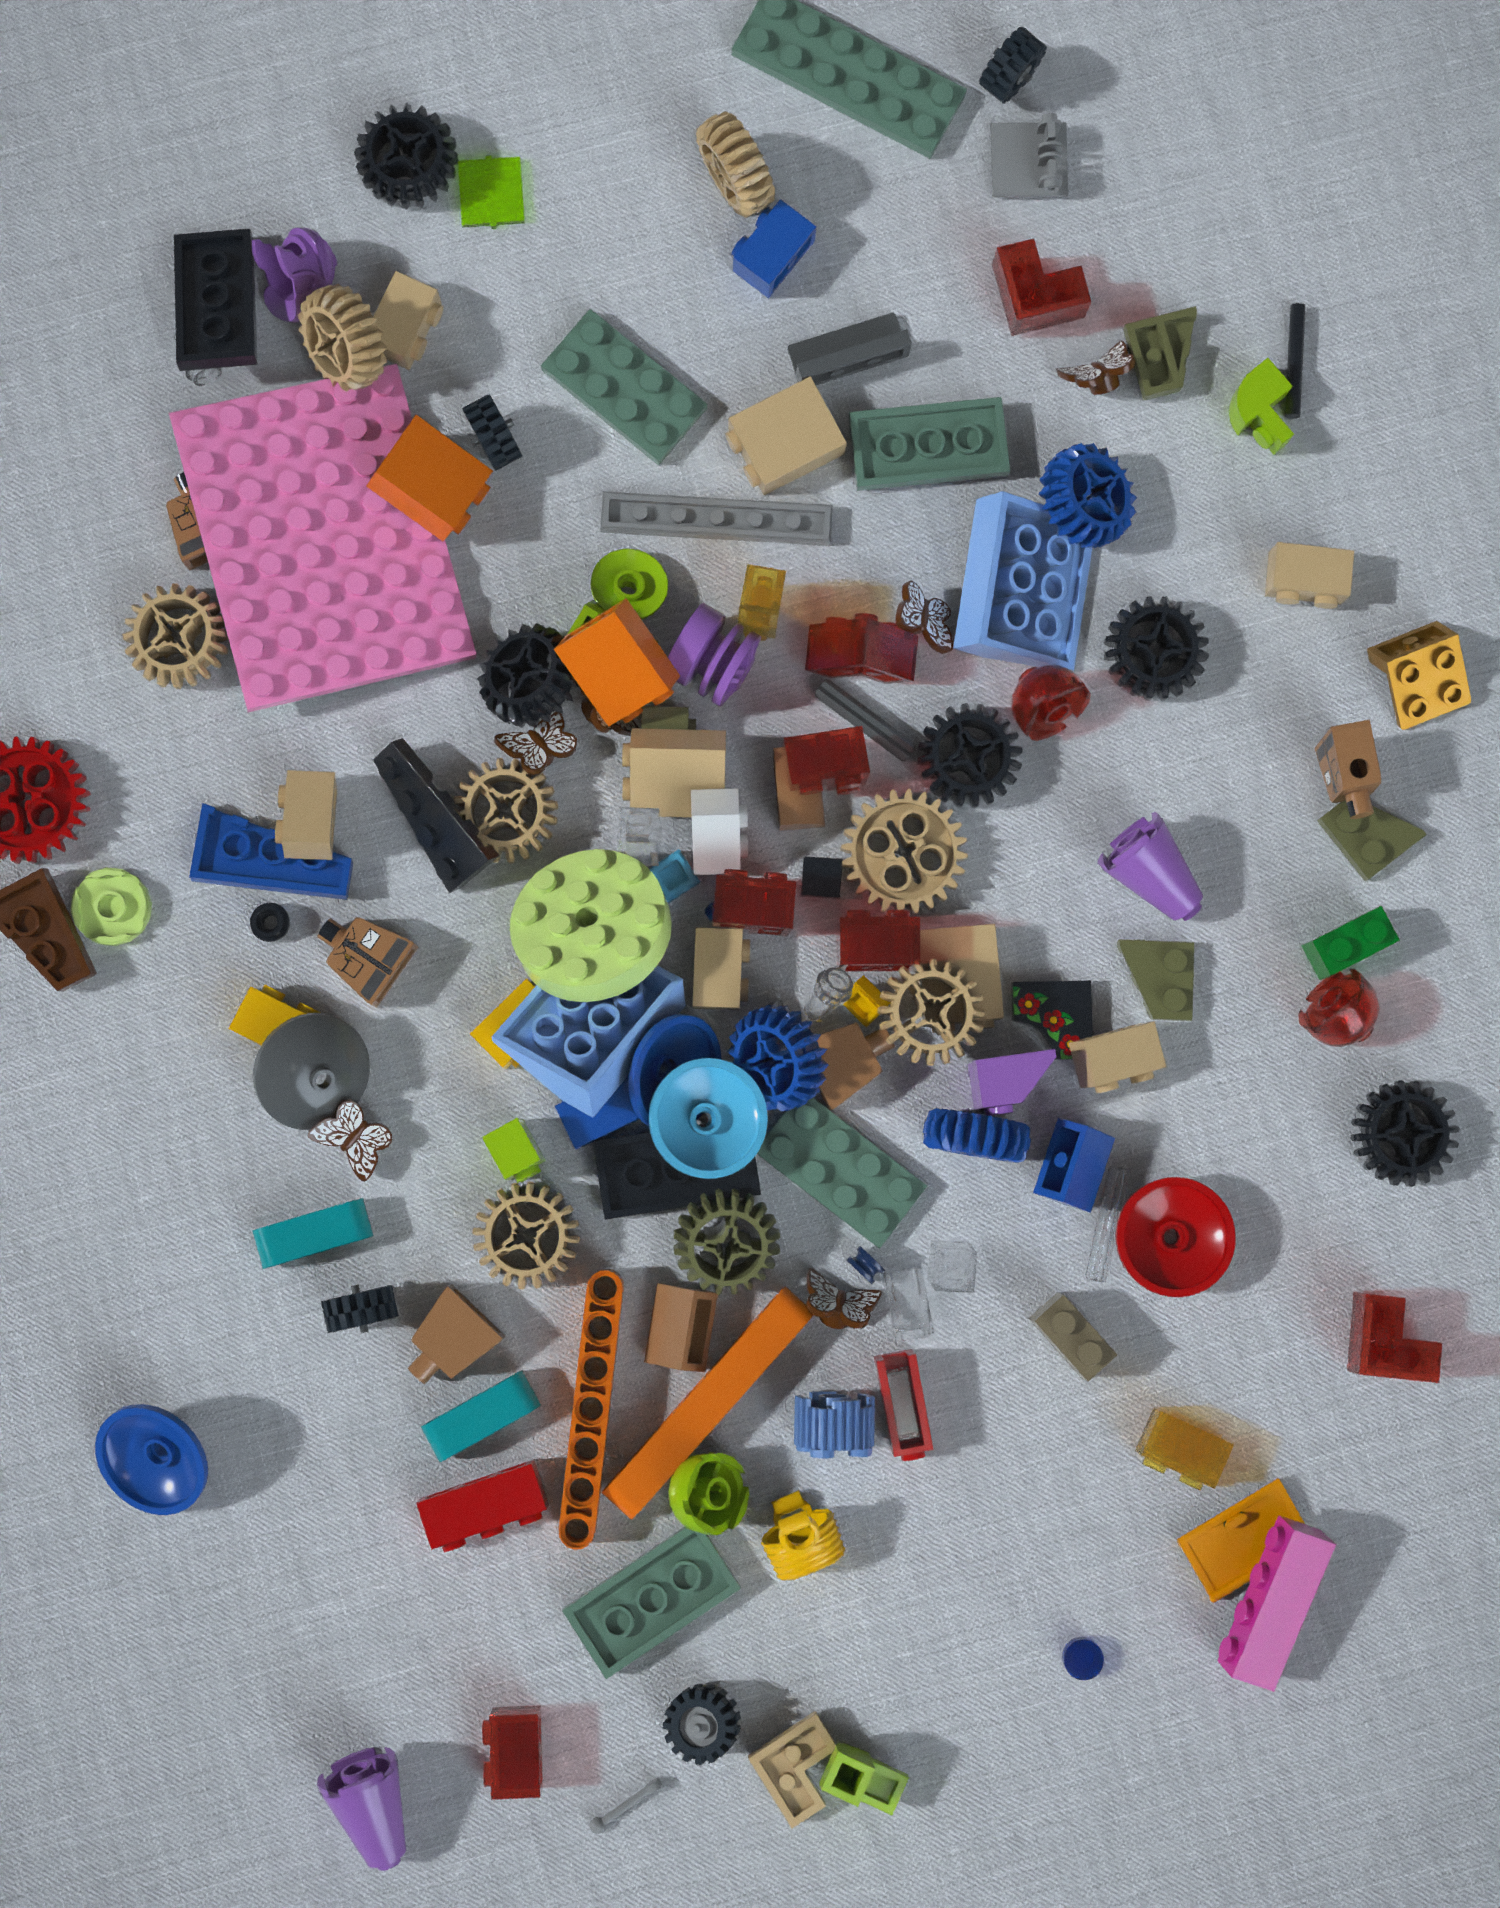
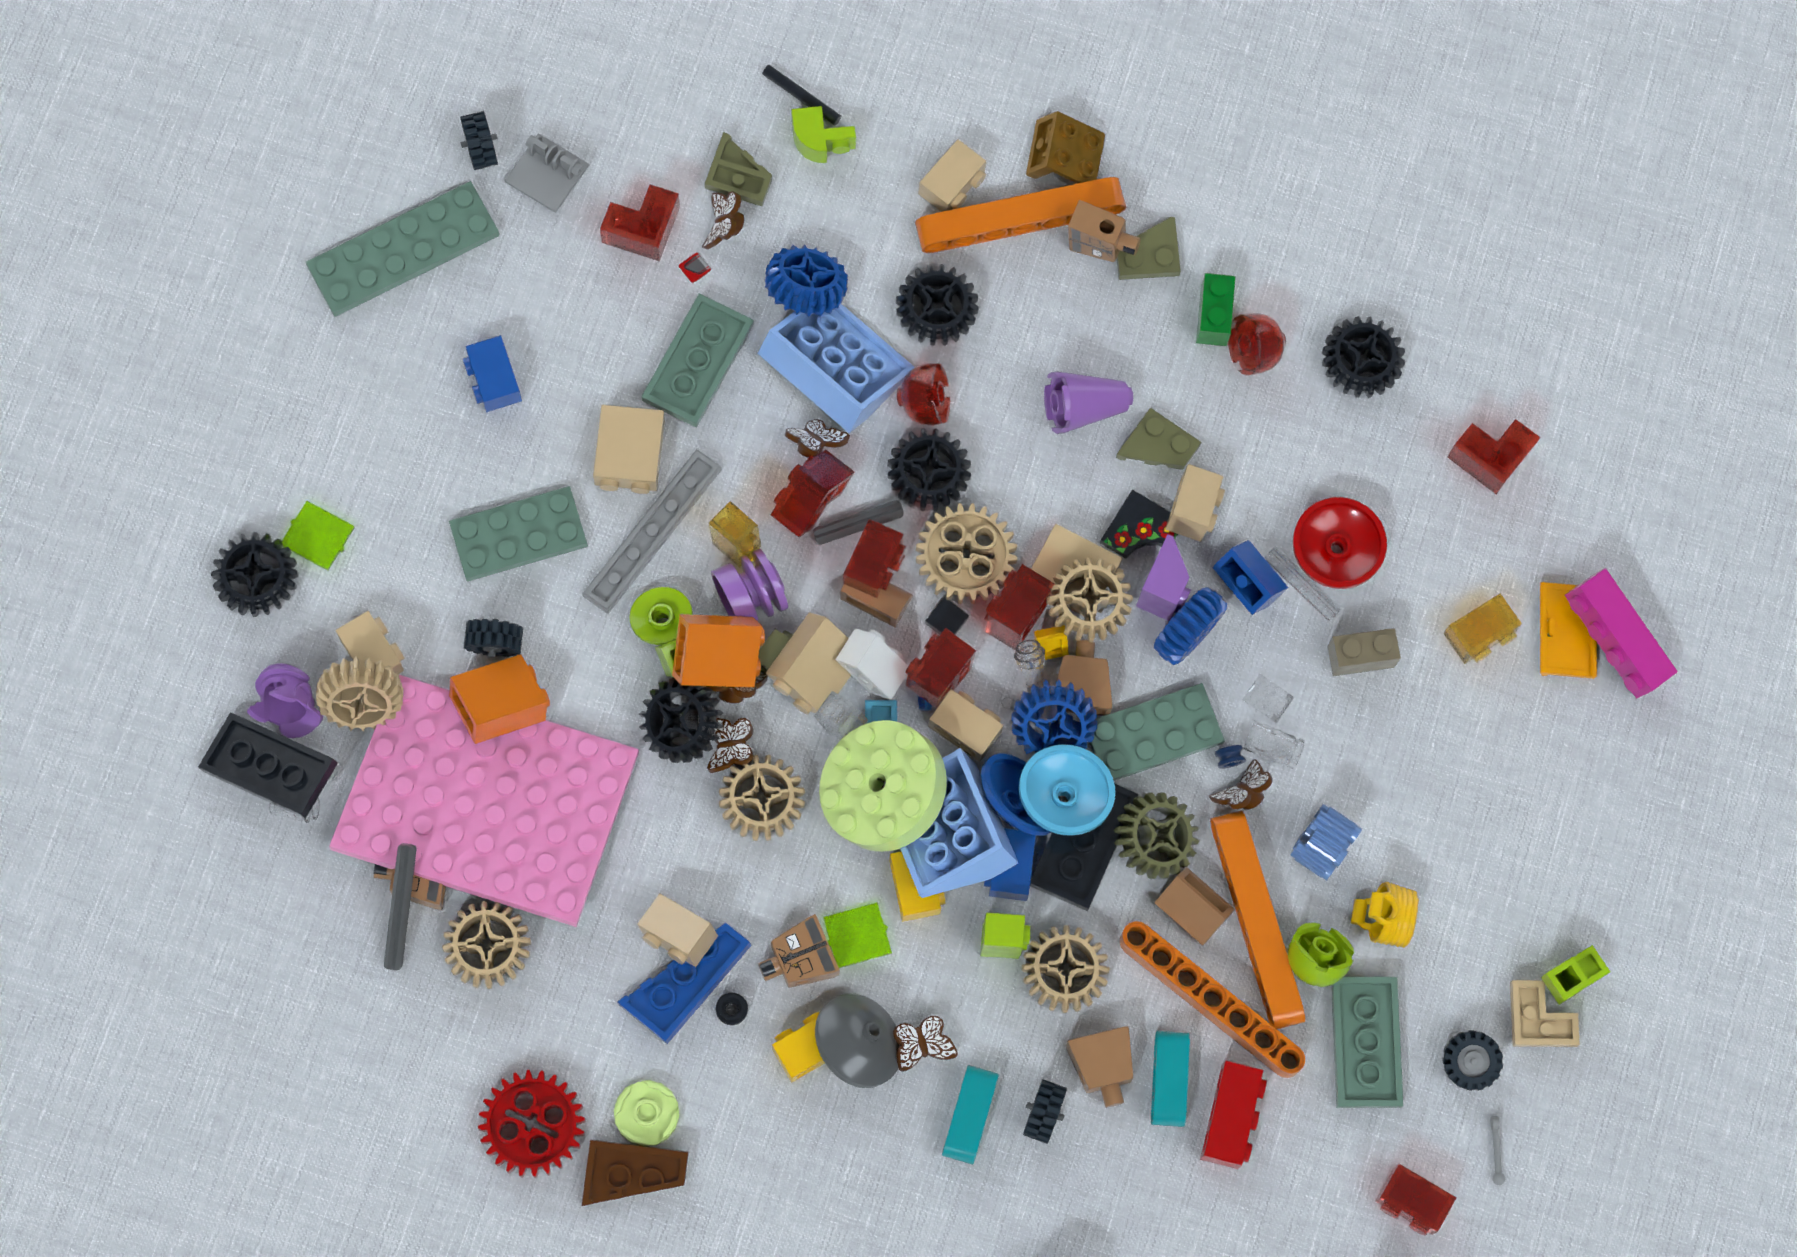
camera: 55 degrees left, 10 degrees down
black wing [373,738,500,893] -> none
tan gear [696,111,775,218] -> none
dark grey panel [787,313,912,386] -> none
red window [873,1349,934,1461] -> none
clear blue tile [1062,1637,1104,1680] -> none
none -> dark grey axle [384,843,417,970]
none -> sticker [679,253,711,283]
none -> clear neon green piece [823,902,892,968]
none -> orange beam [915,177,1126,253]

